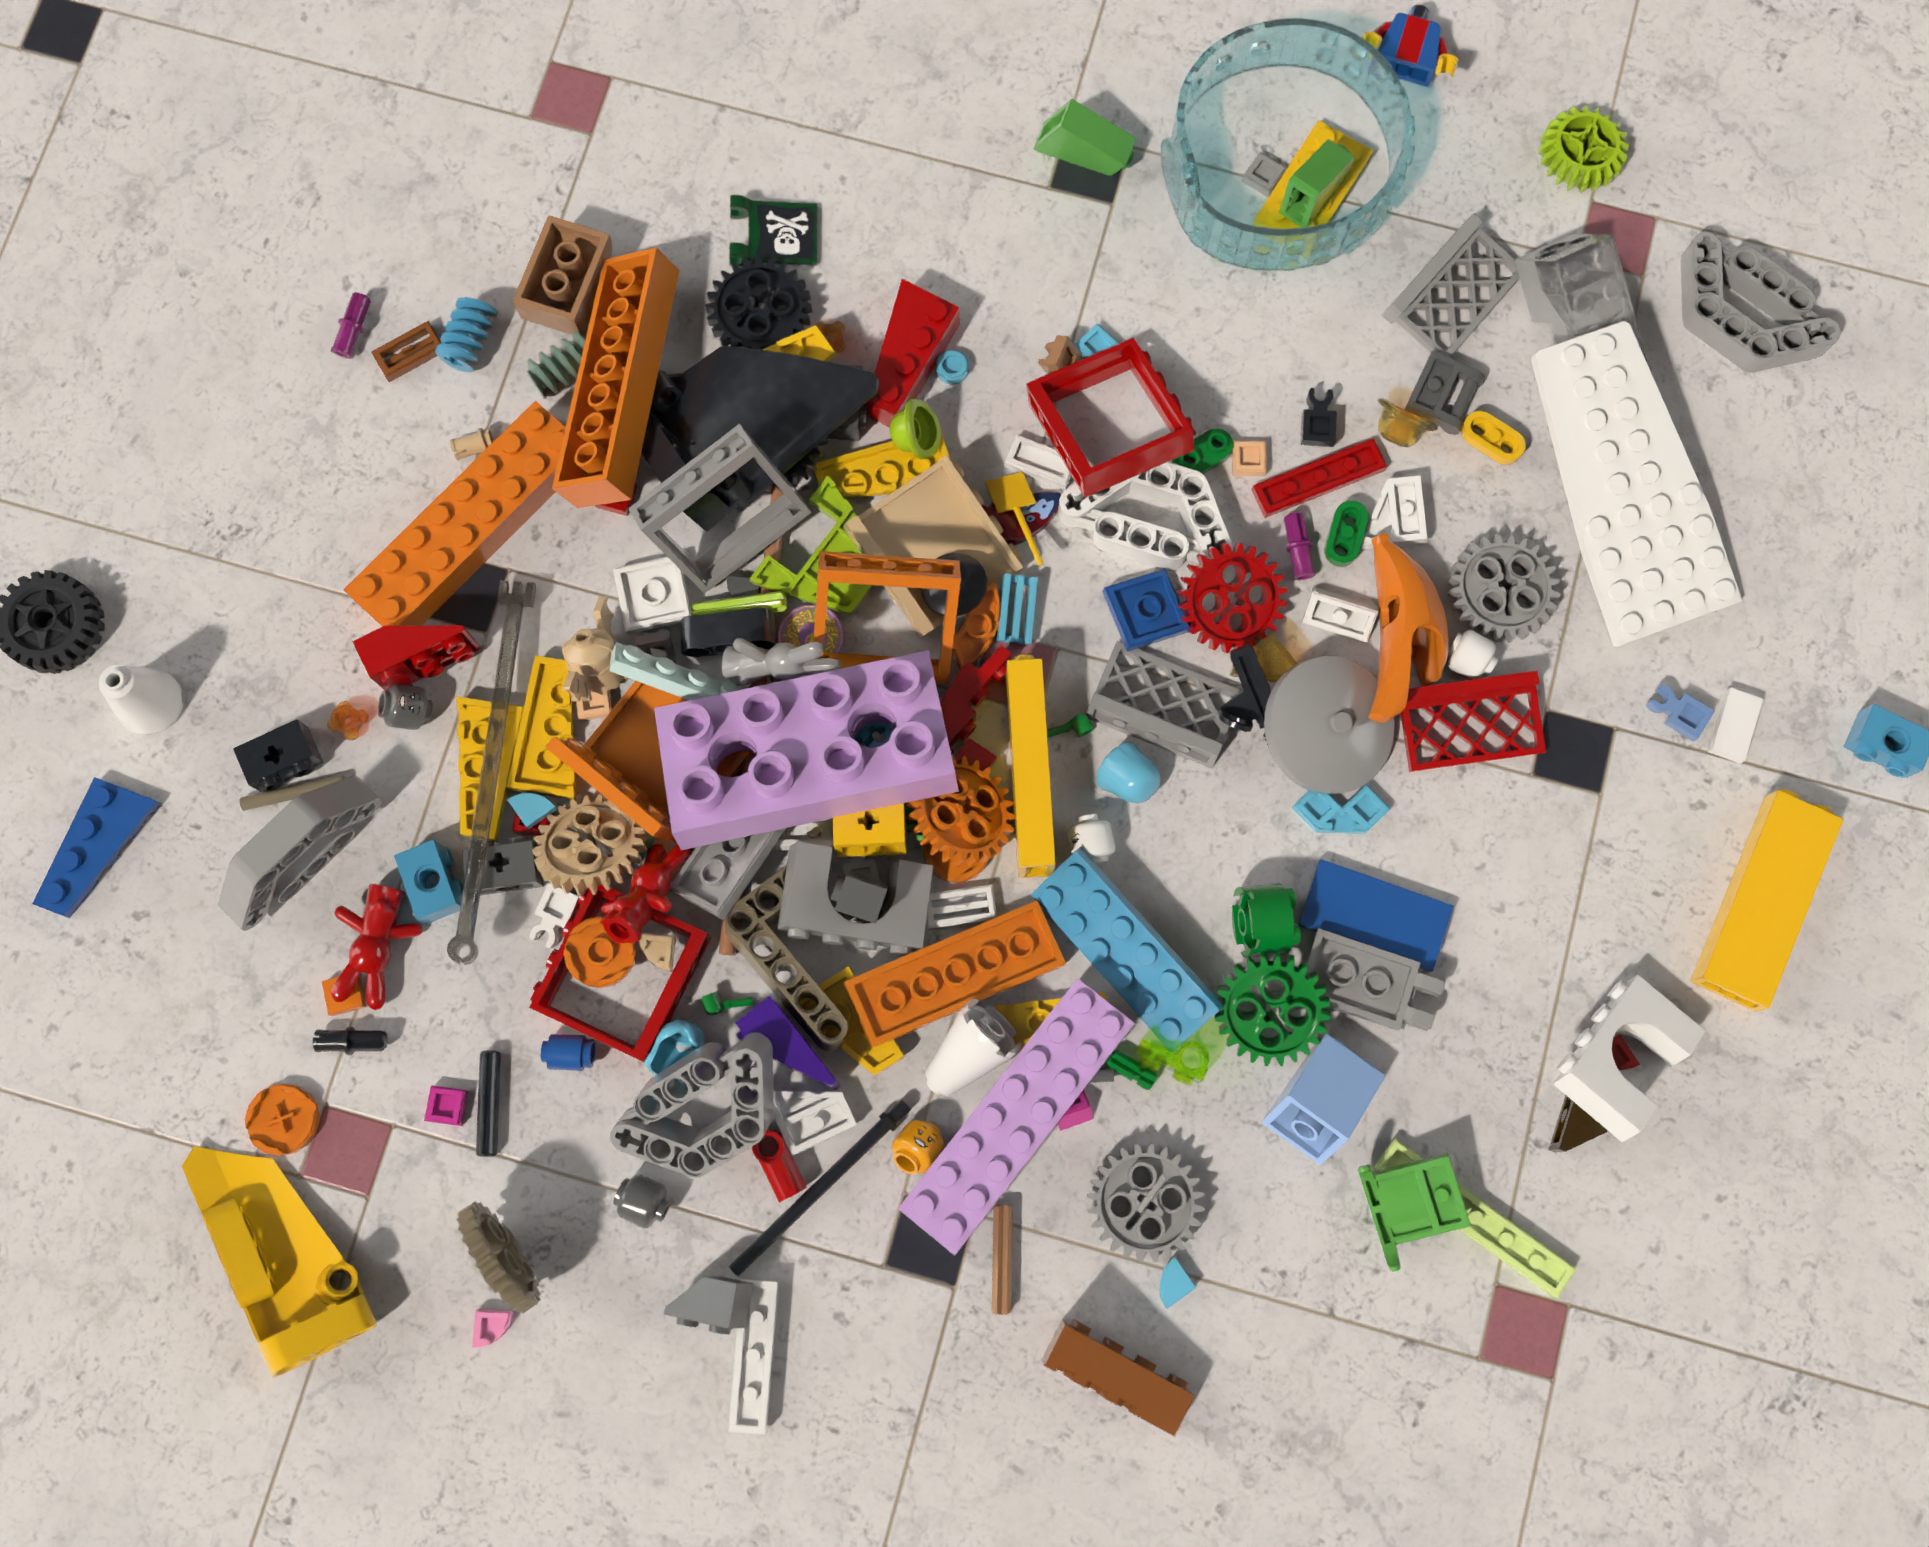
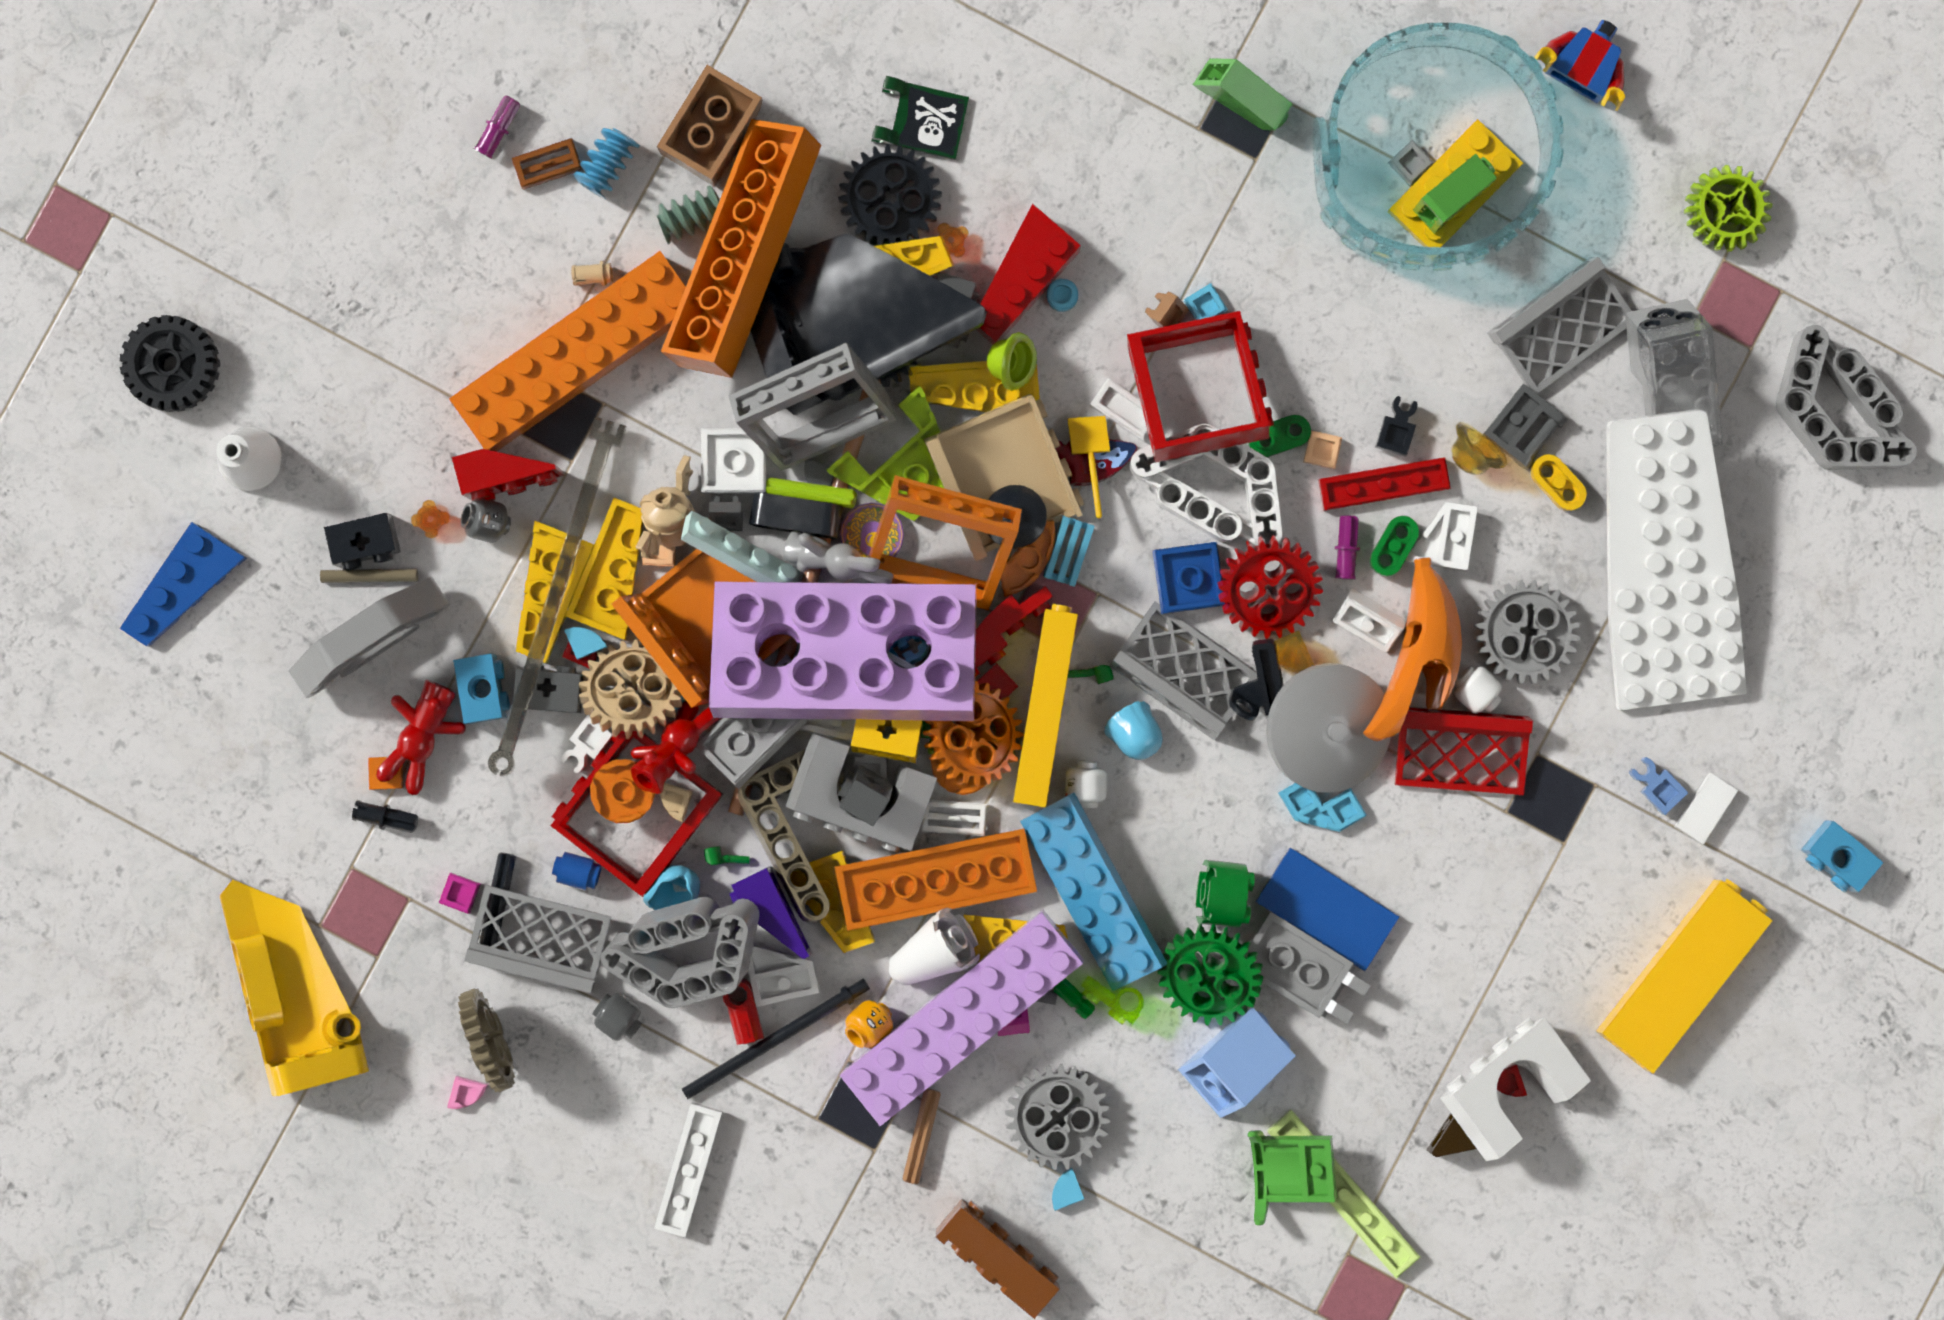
camera: 15 degrees right, 10 degrees up
orange tile [245,1083,320,1156] -> none
slope [664,1276,753,1334] -> none
none -> light grey fence [464,885,612,993]

